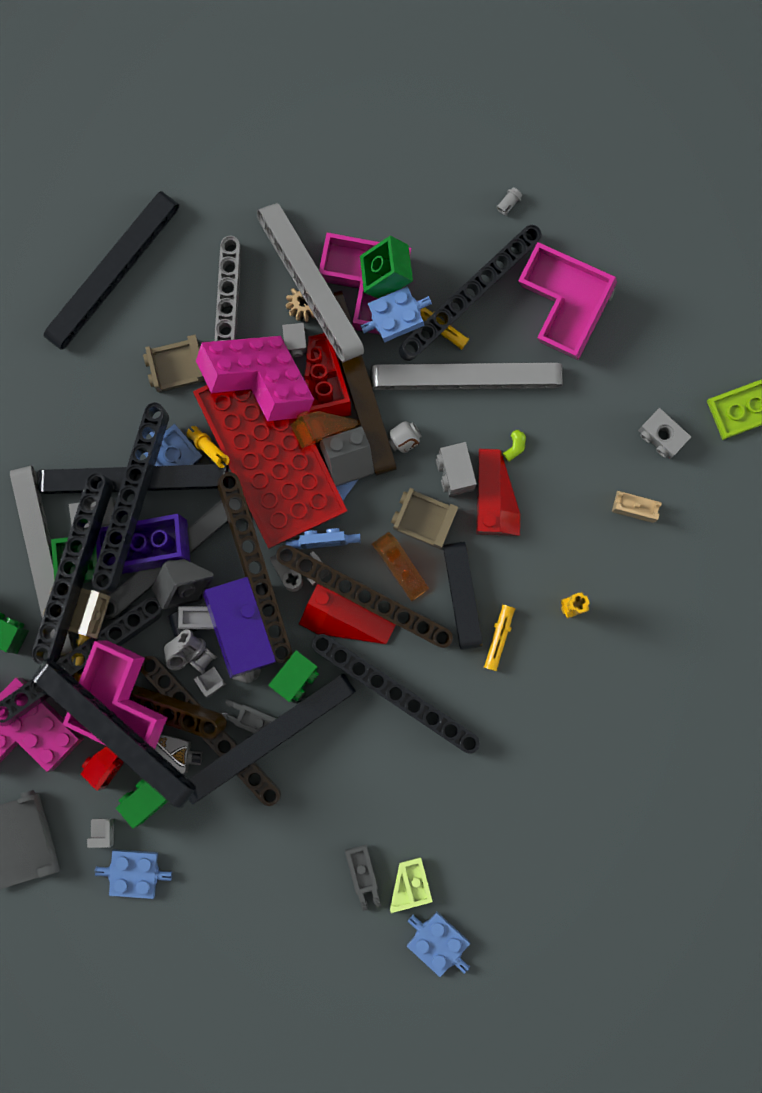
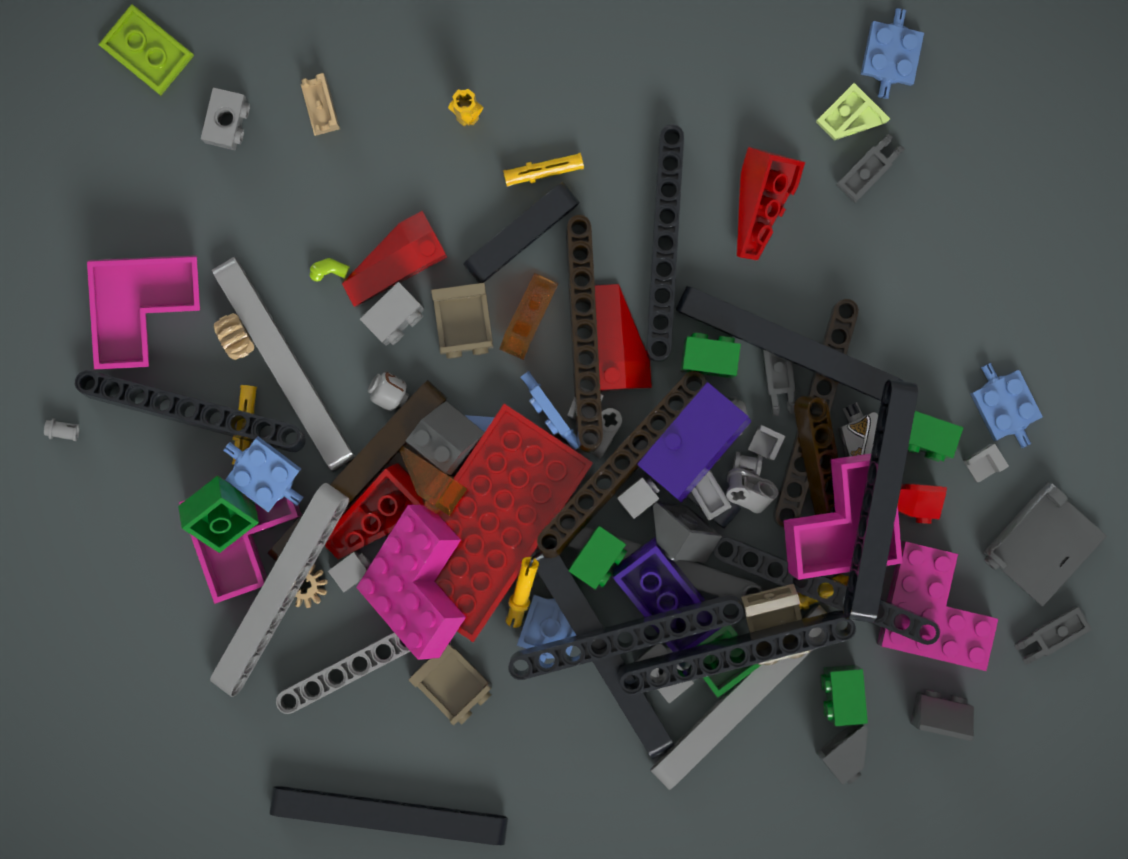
camera: 120 degrees left, 5 degrees up
none -> tan gear [214,313,254,360]
none -> green brick [568,525,627,589]
none -> light grey brick [616,478,659,519]
none -> red wedge [737,147,805,260]

